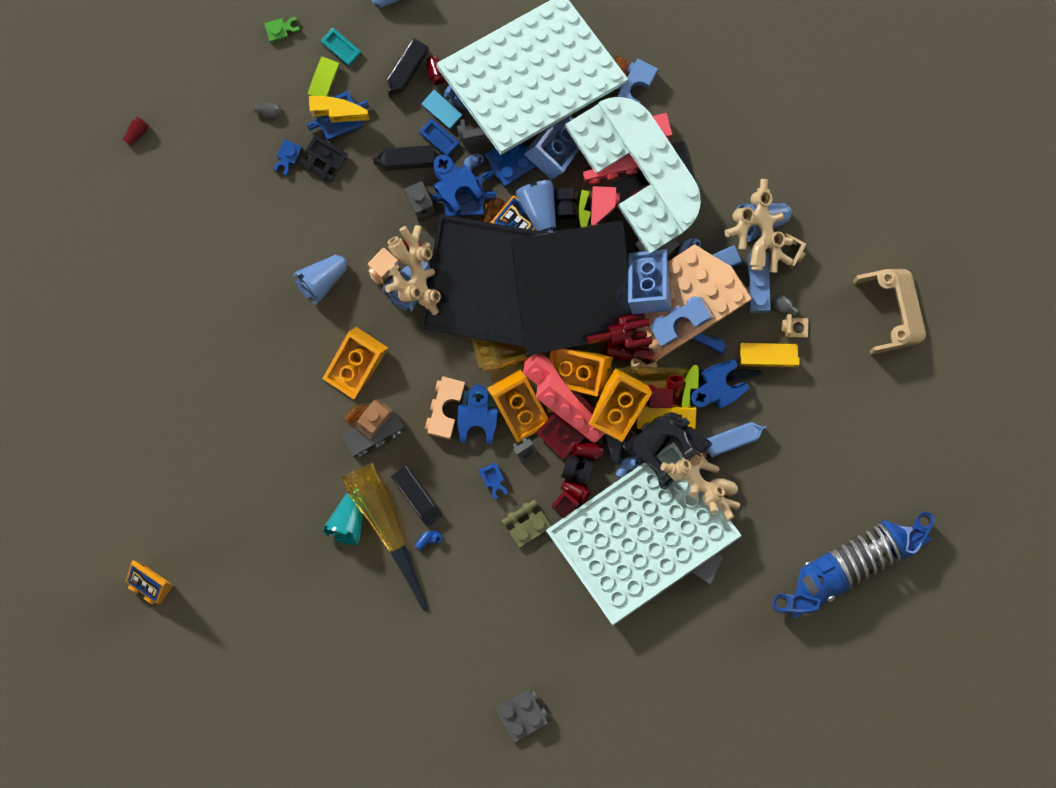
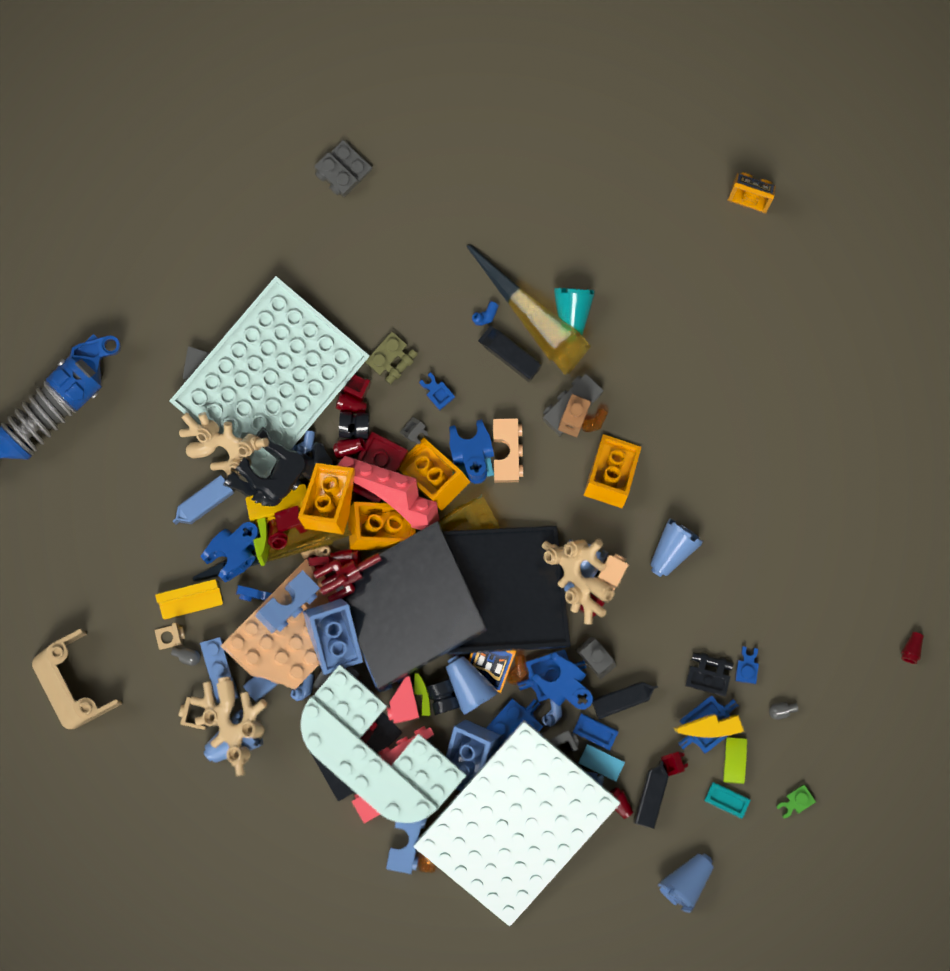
camera: 165 degrees right, 0 degrees up
none -> dark red tile [661,751,688,776]

